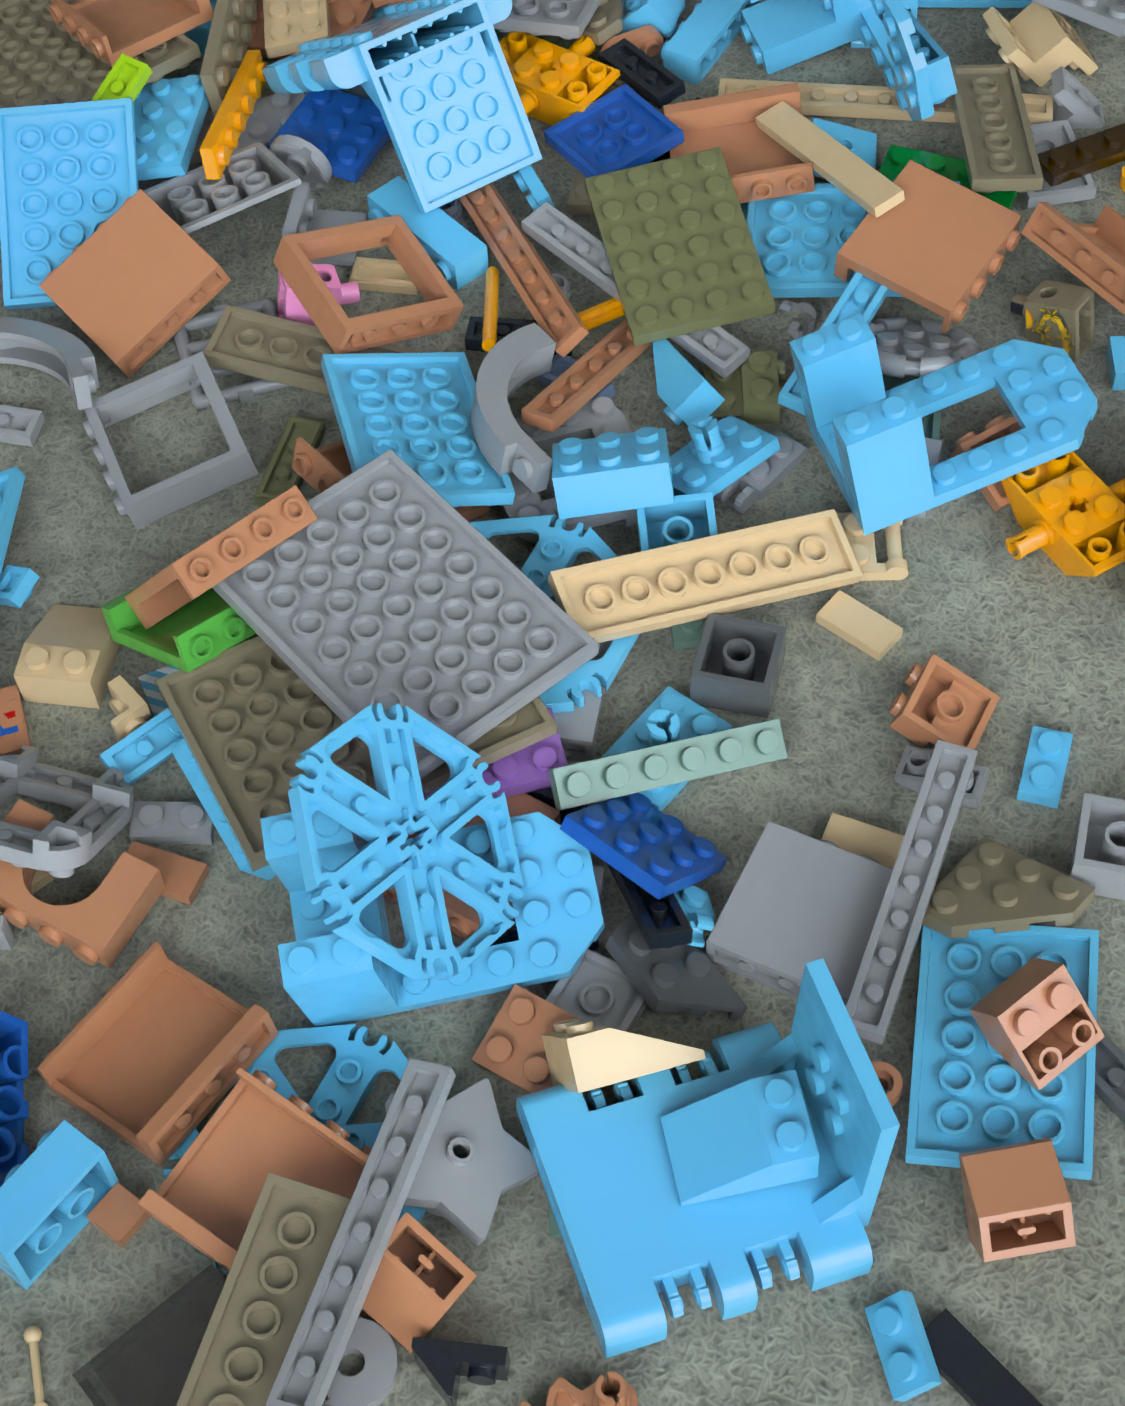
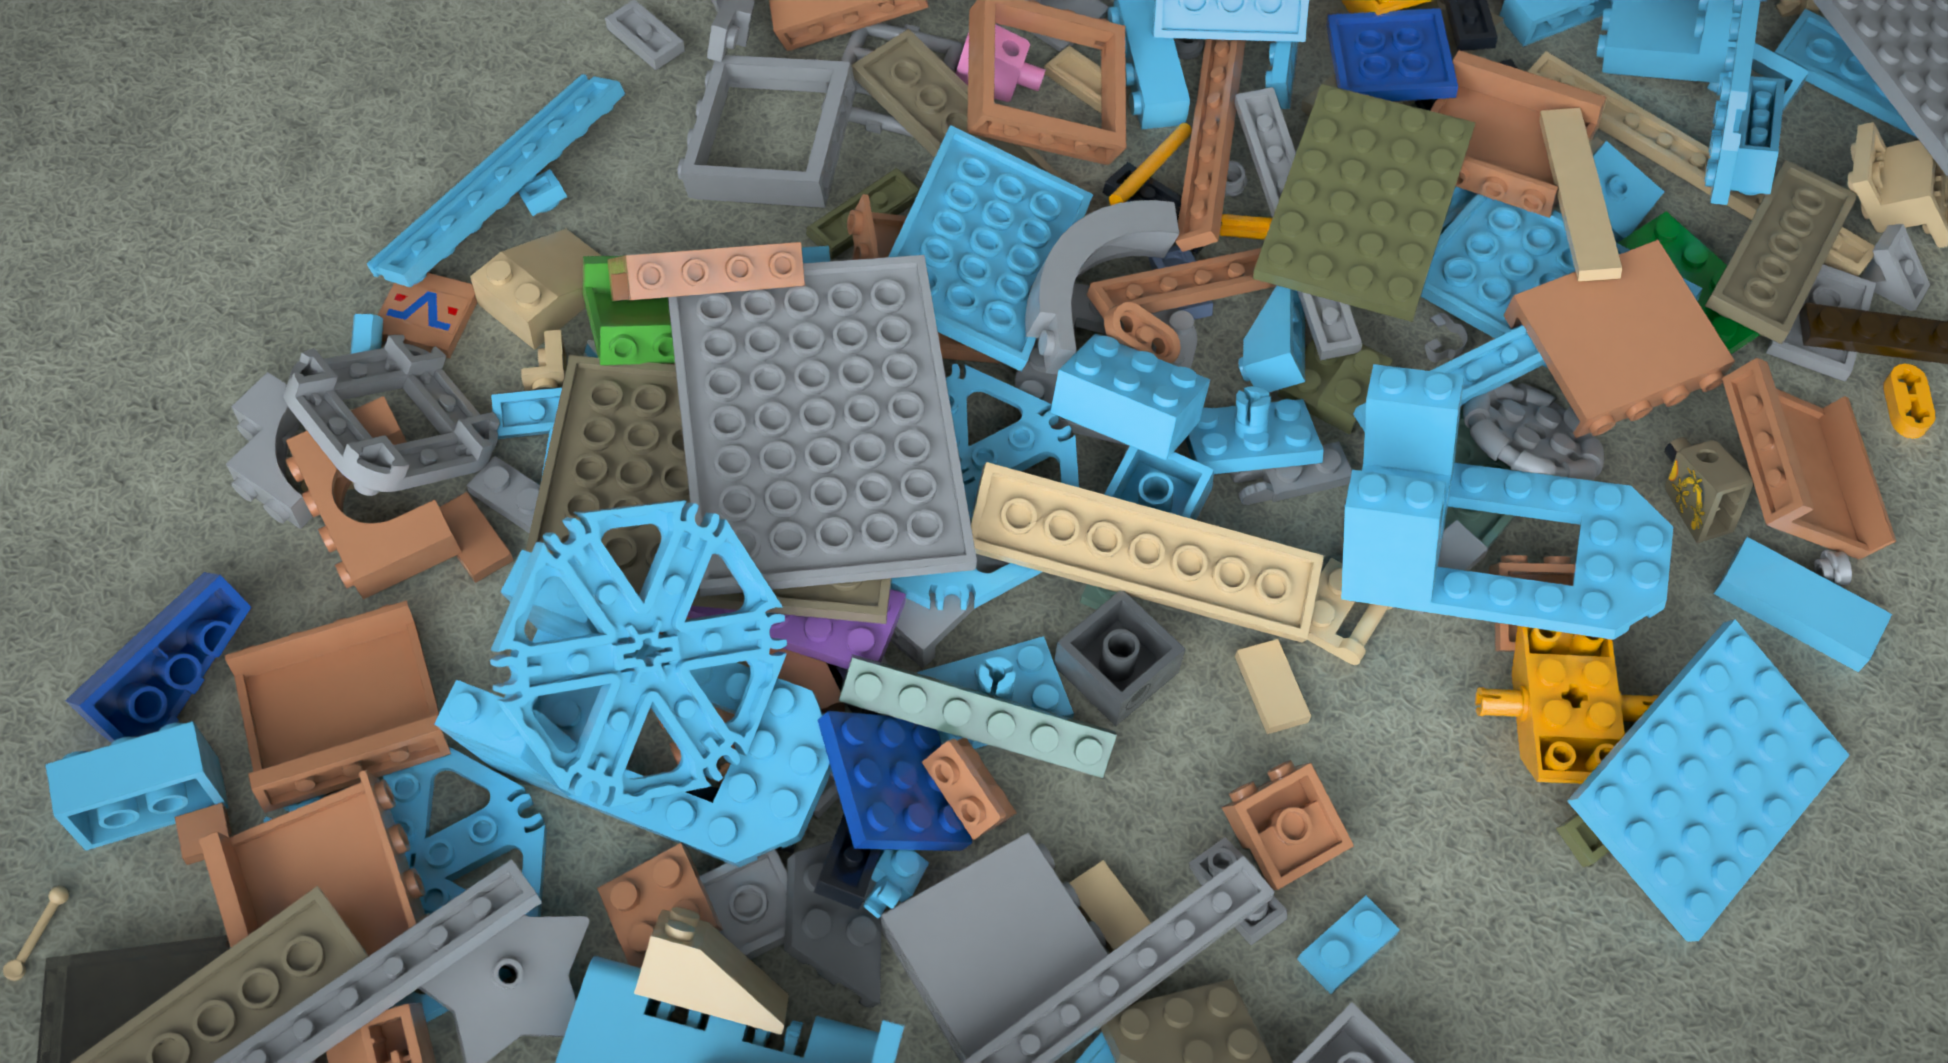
camera: 25 degrees right, 5 degrees up
none -> nougat bracket [922,738,1017,840]
none -> nougat plate [1104,302,1181,364]

